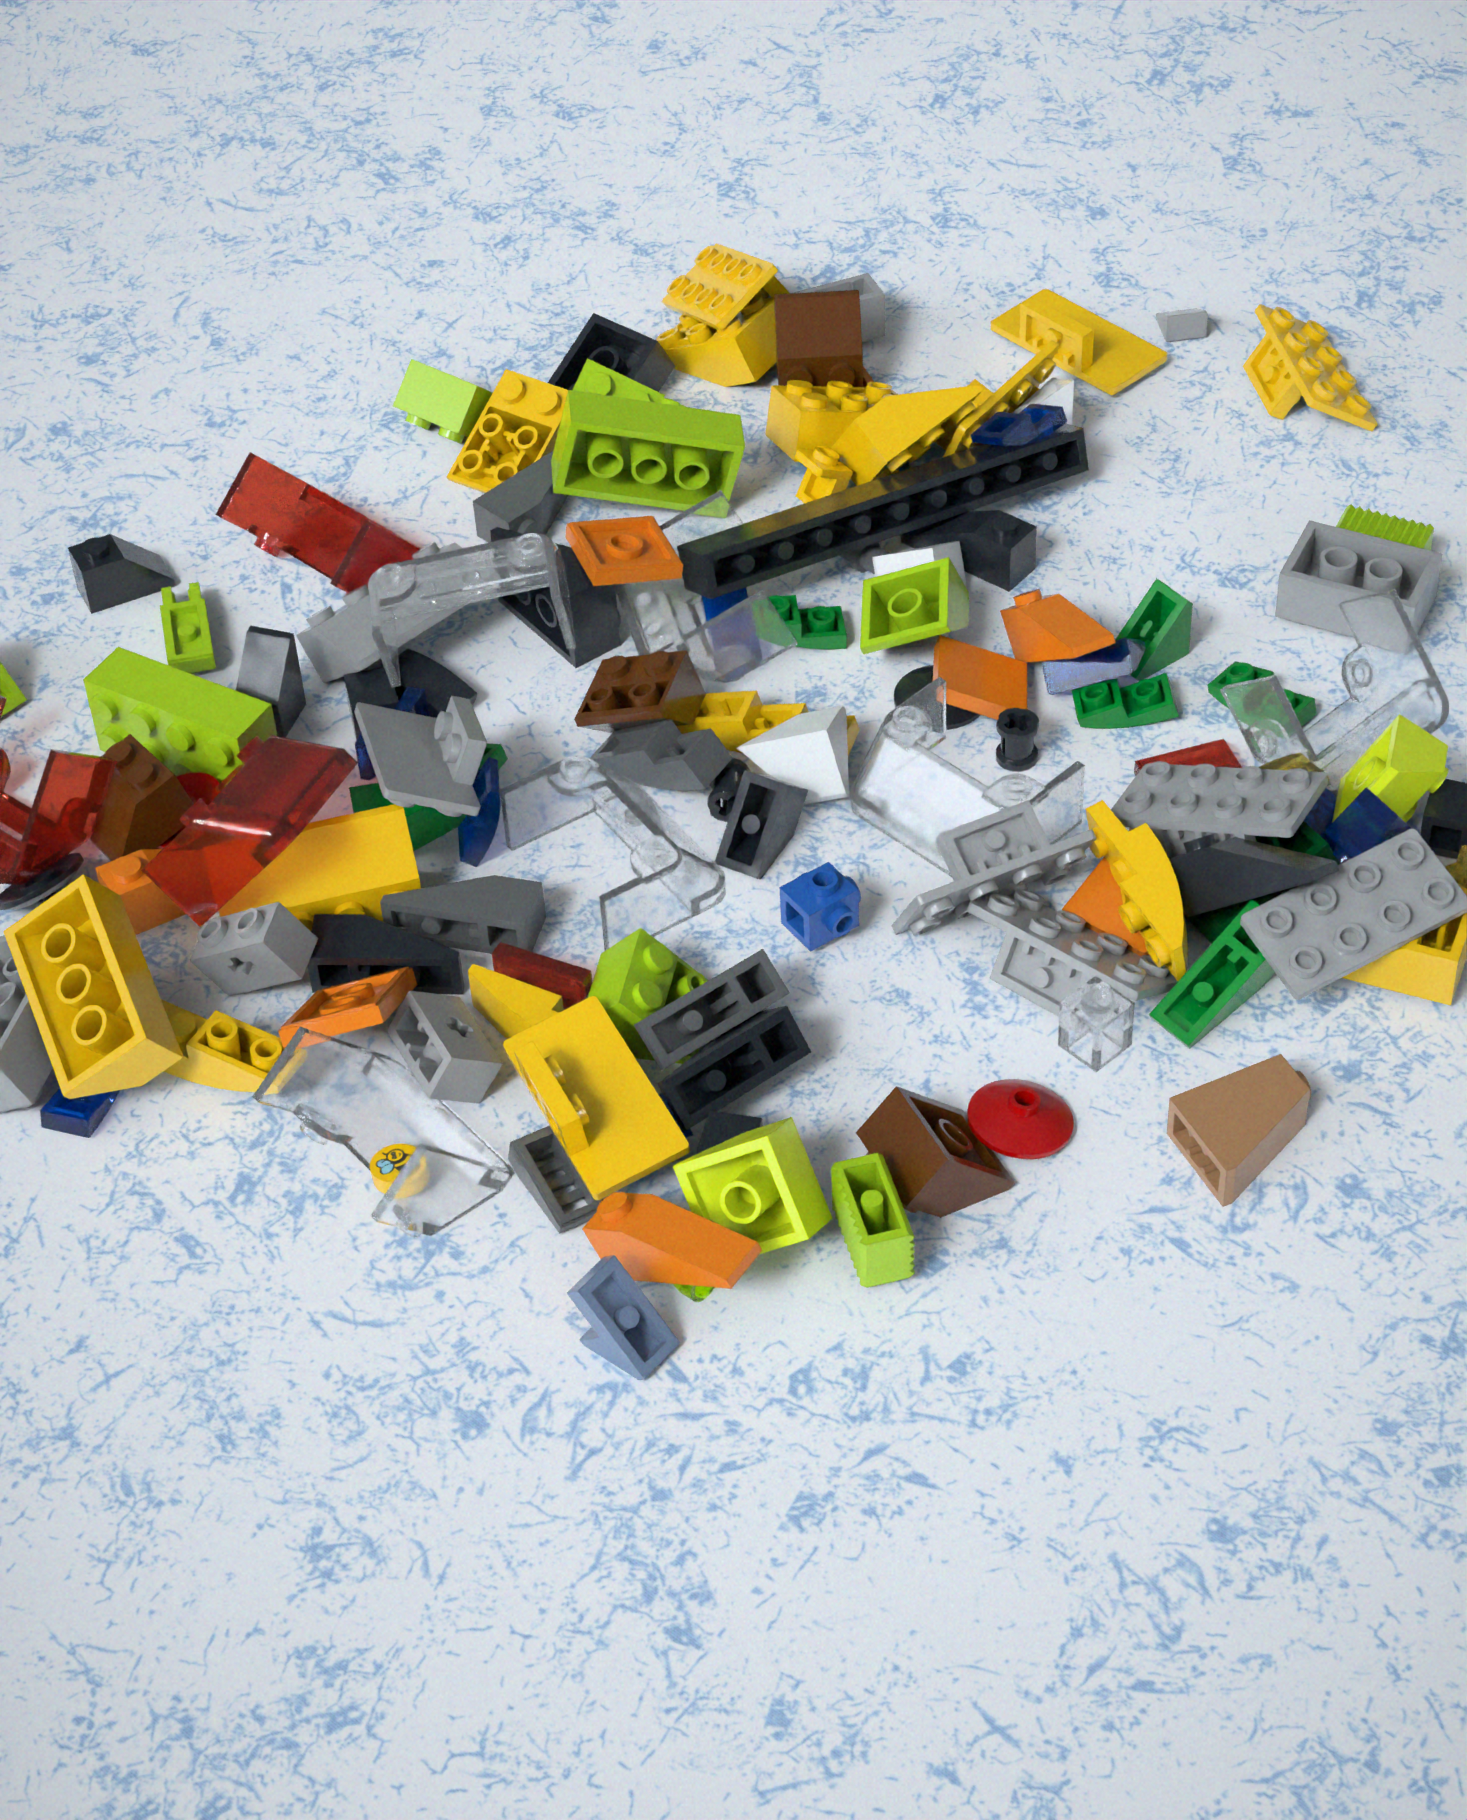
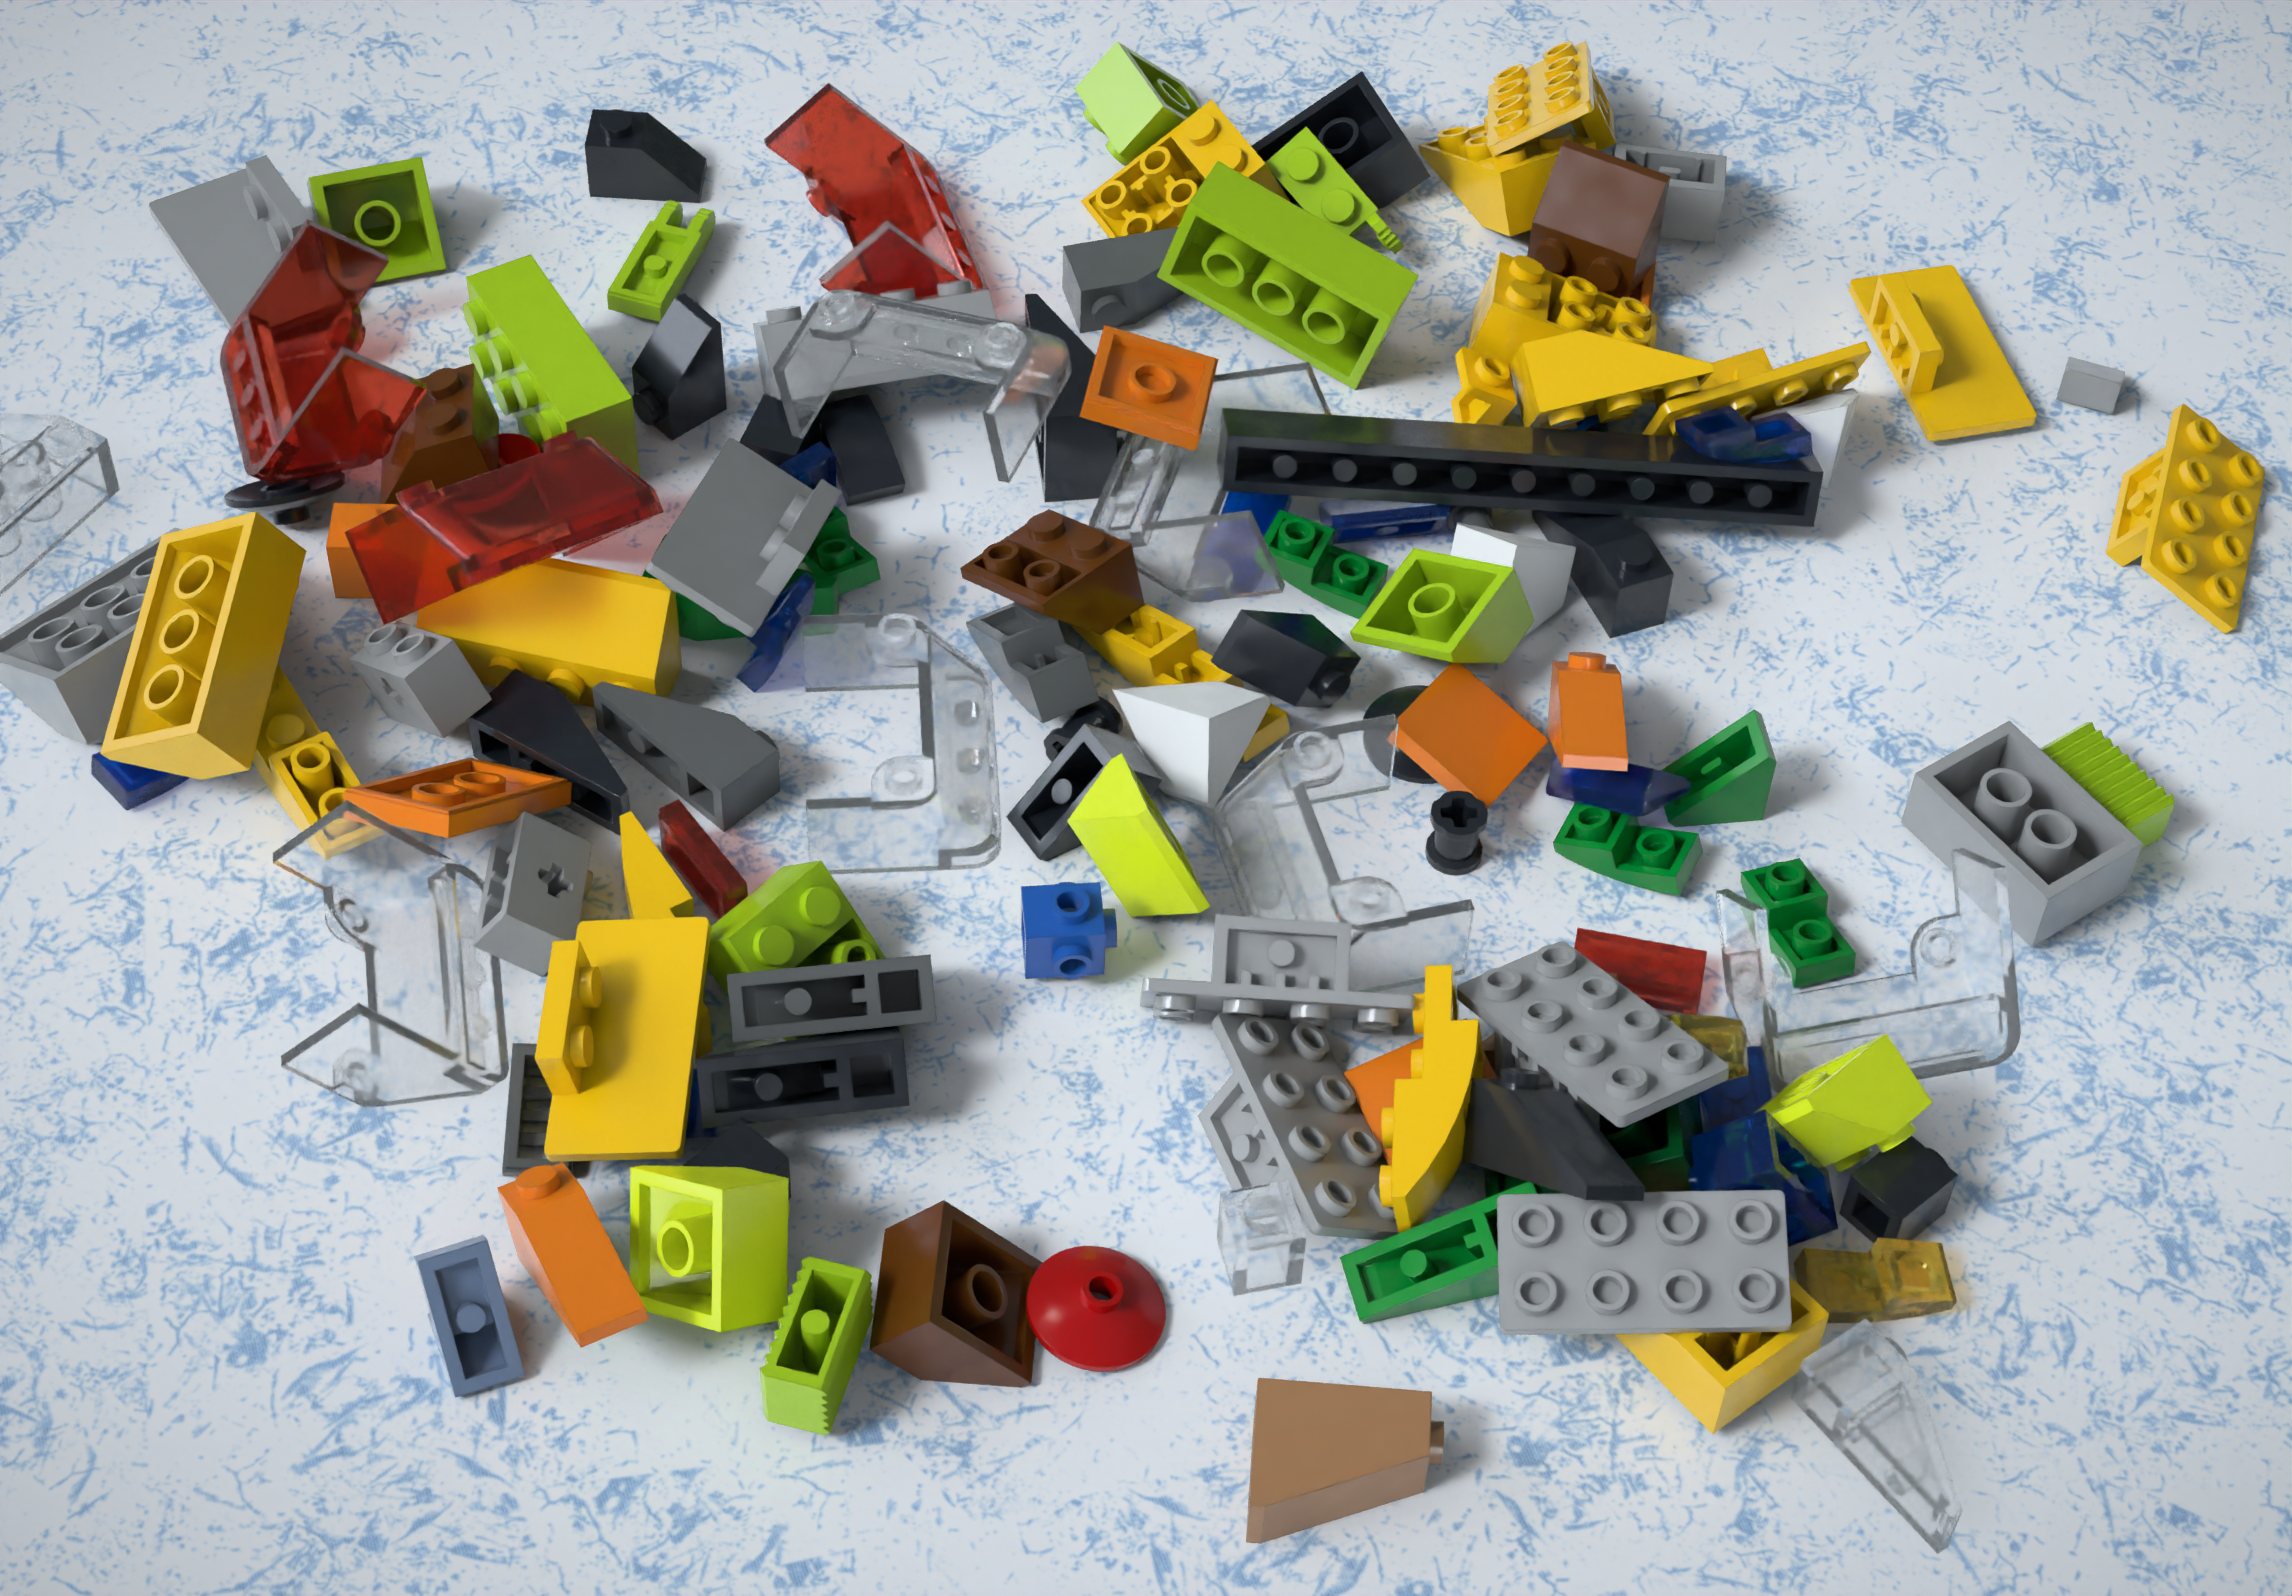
camera: 25 degrees right, 5 degrees up
yellow tile [369,1143,426,1195] -> none
none -> neon yellow slope [1067,753,1211,917]
none -> black slope [1210,609,1361,708]
none -> clear blue slope [1318,499,1450,544]

